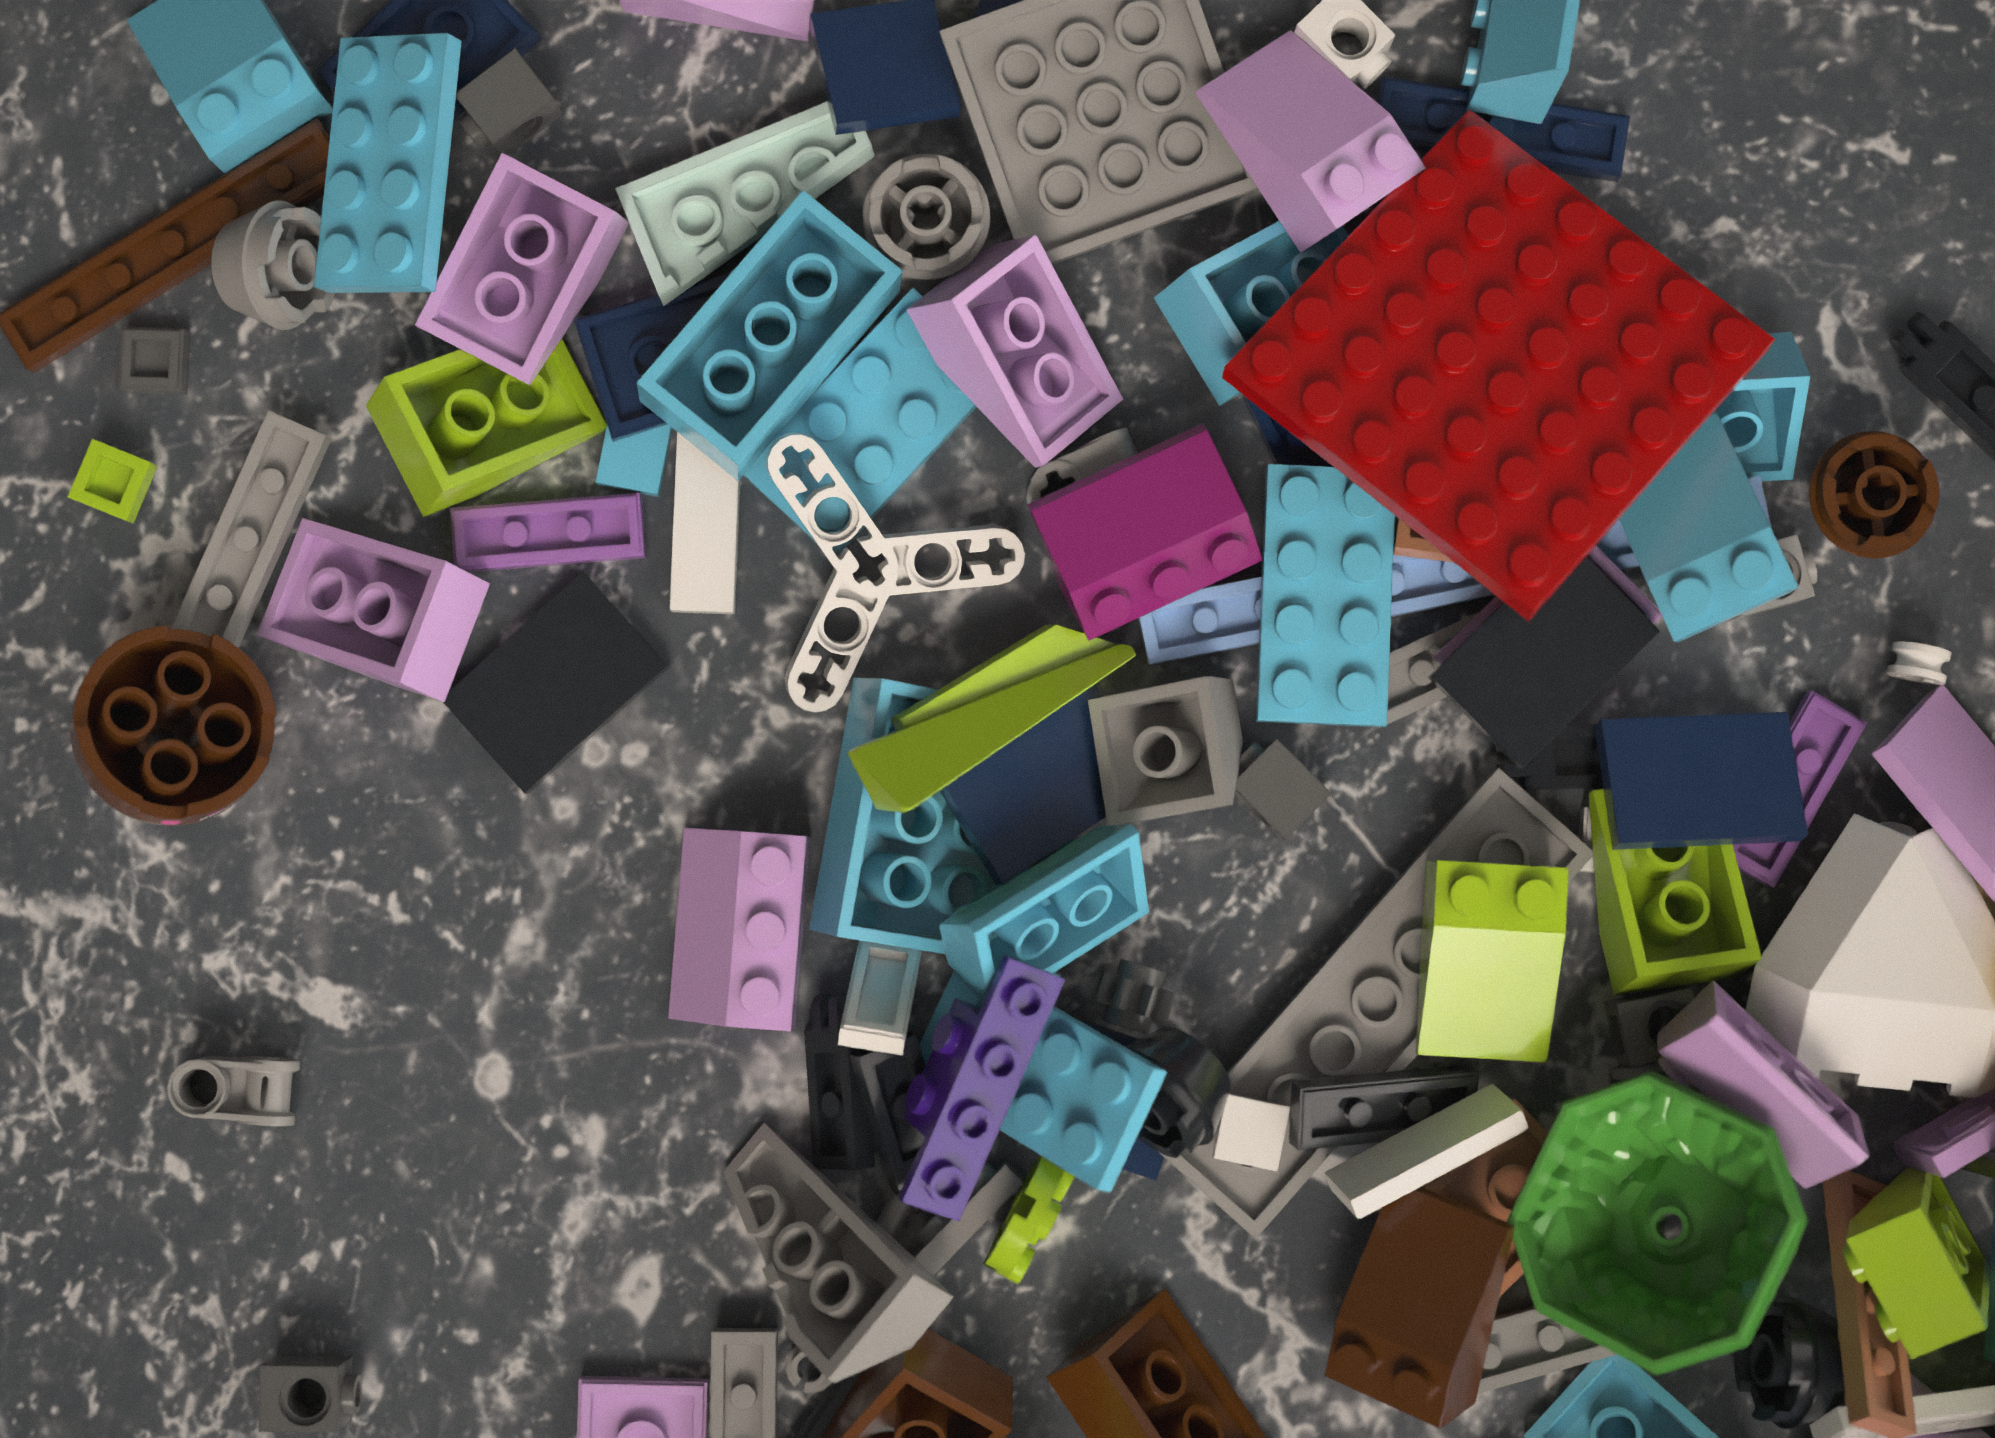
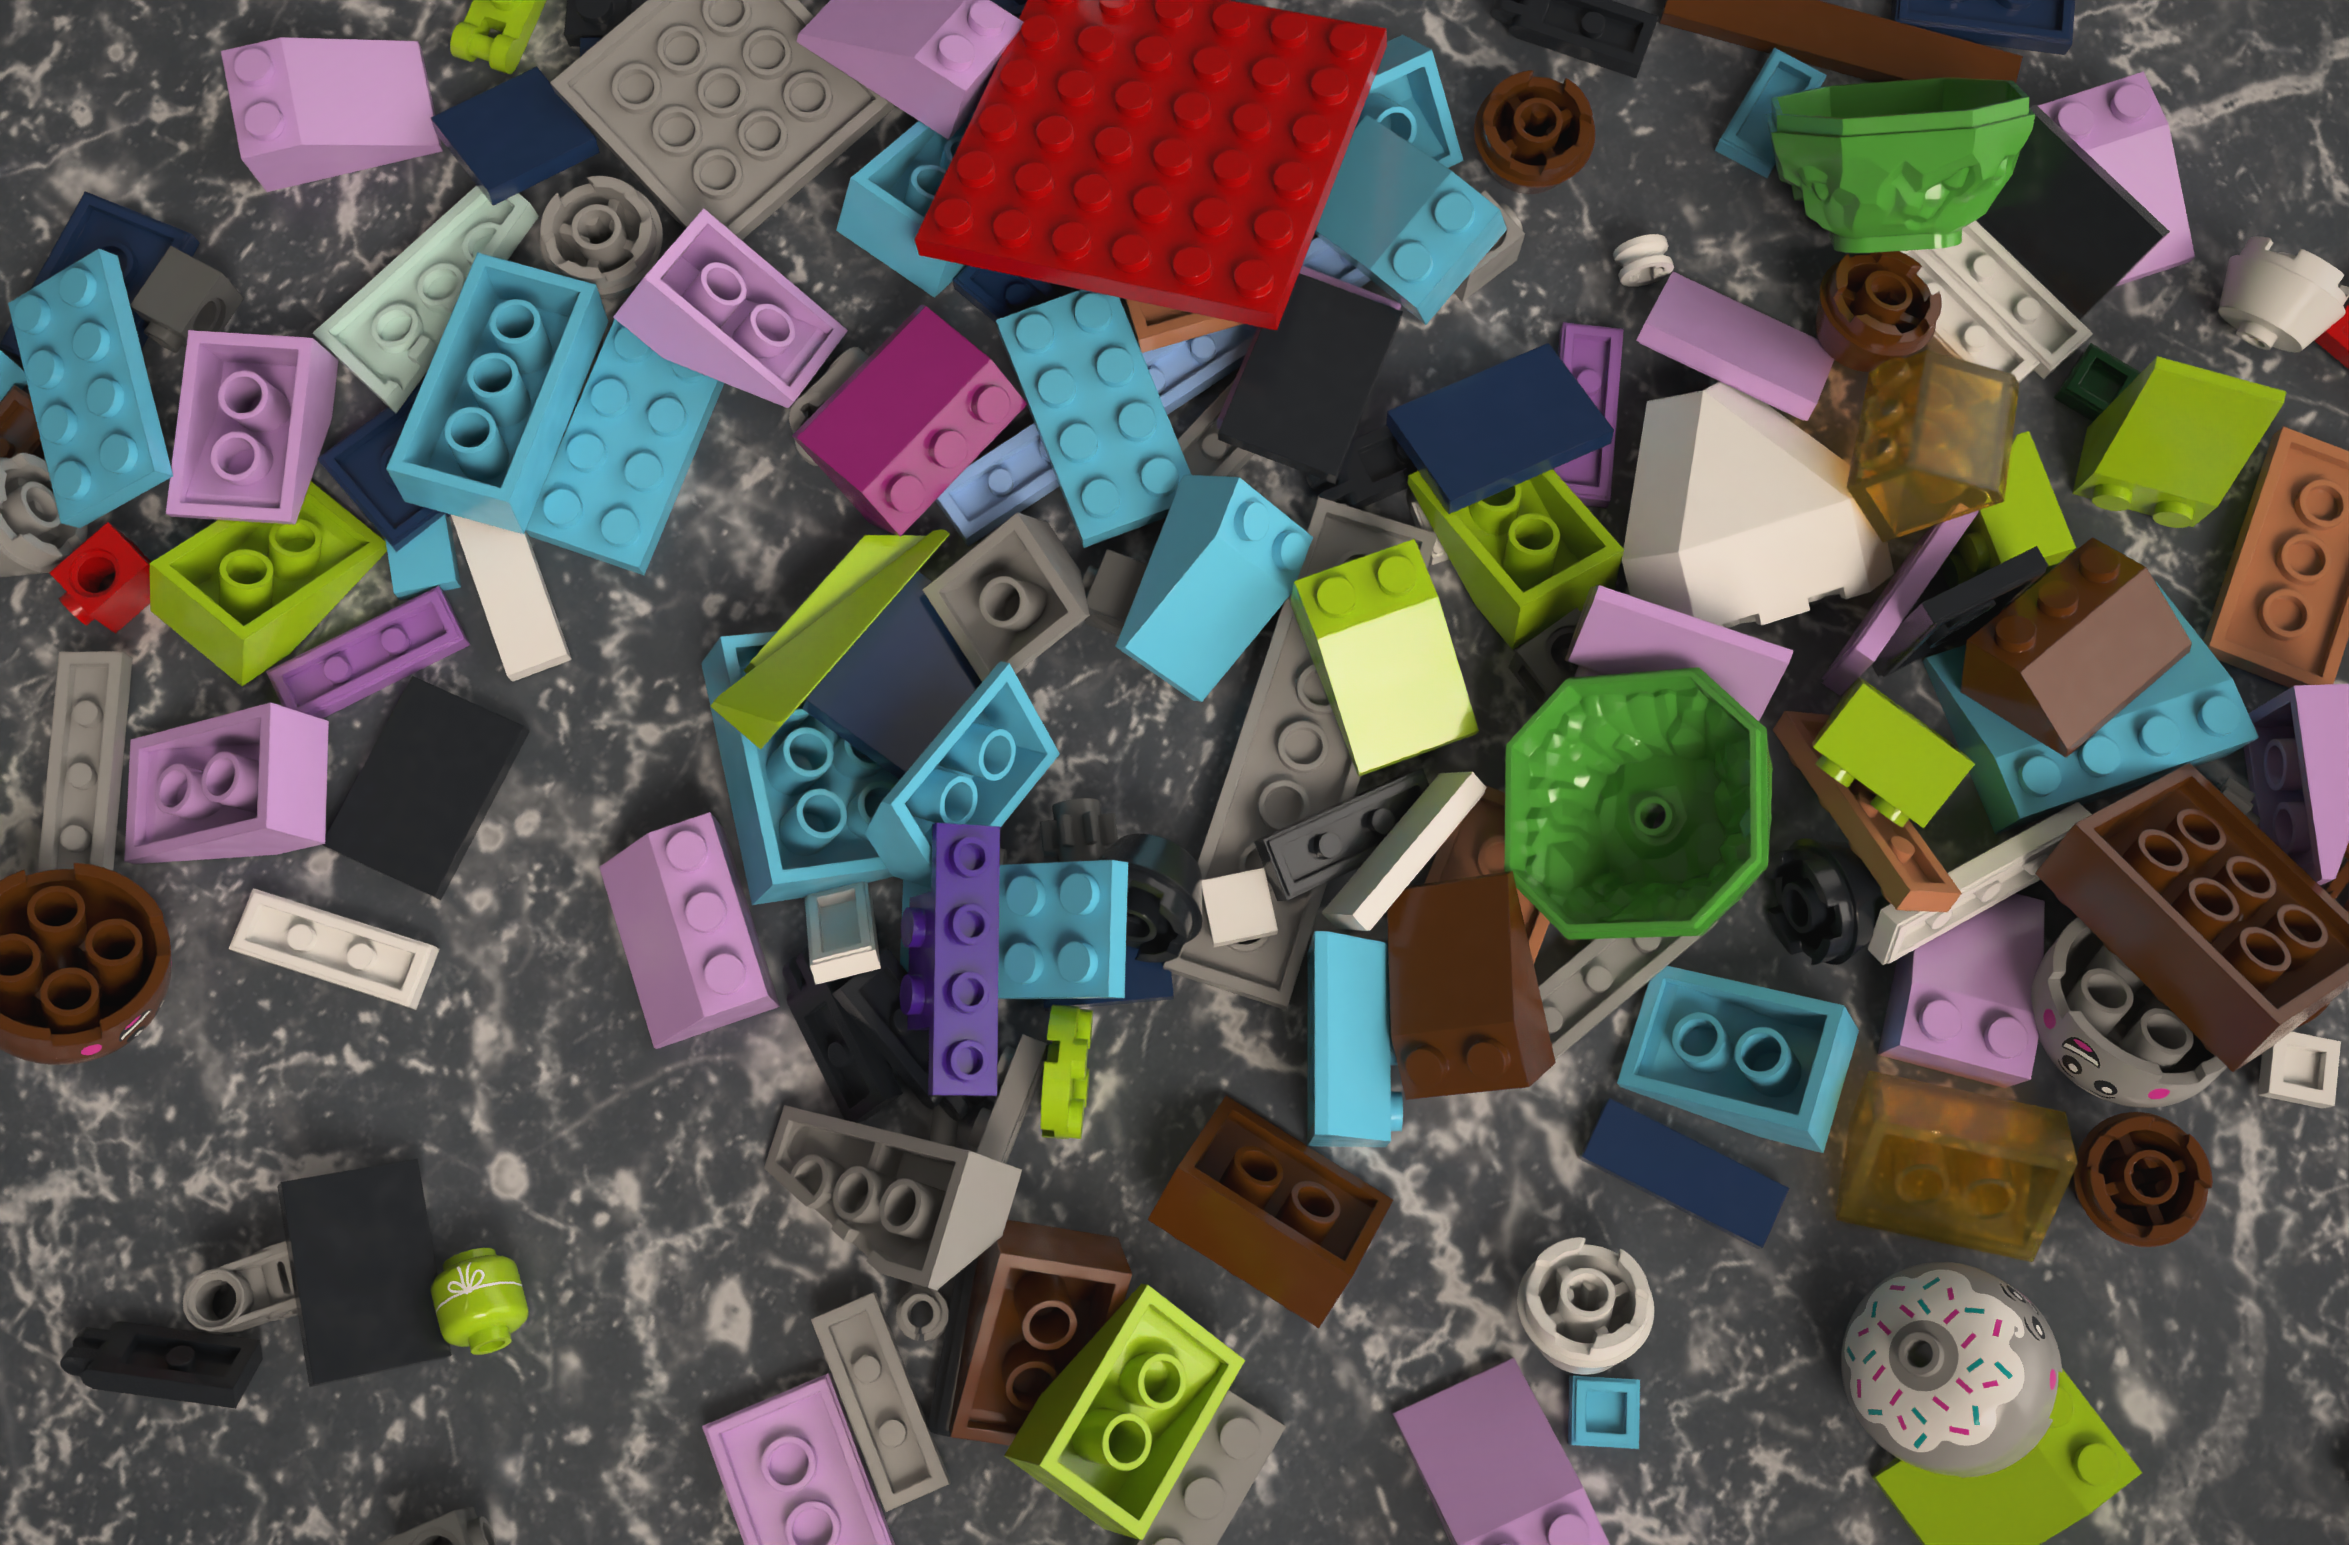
camera: 25 degrees left, 10 degrees down
white piece [766,432,1025,712] -> none
none -> red brick [49,522,152,634]
none -> black hinge [60,1321,263,1409]
none -> white tile [229,888,440,1010]
none -> black tile [277,1158,452,1387]
none -> lime head [431,1248,529,1355]
none -> medium azure slope [1115,475,1313,702]
none -> medium azure slope [1307,931,1403,1147]

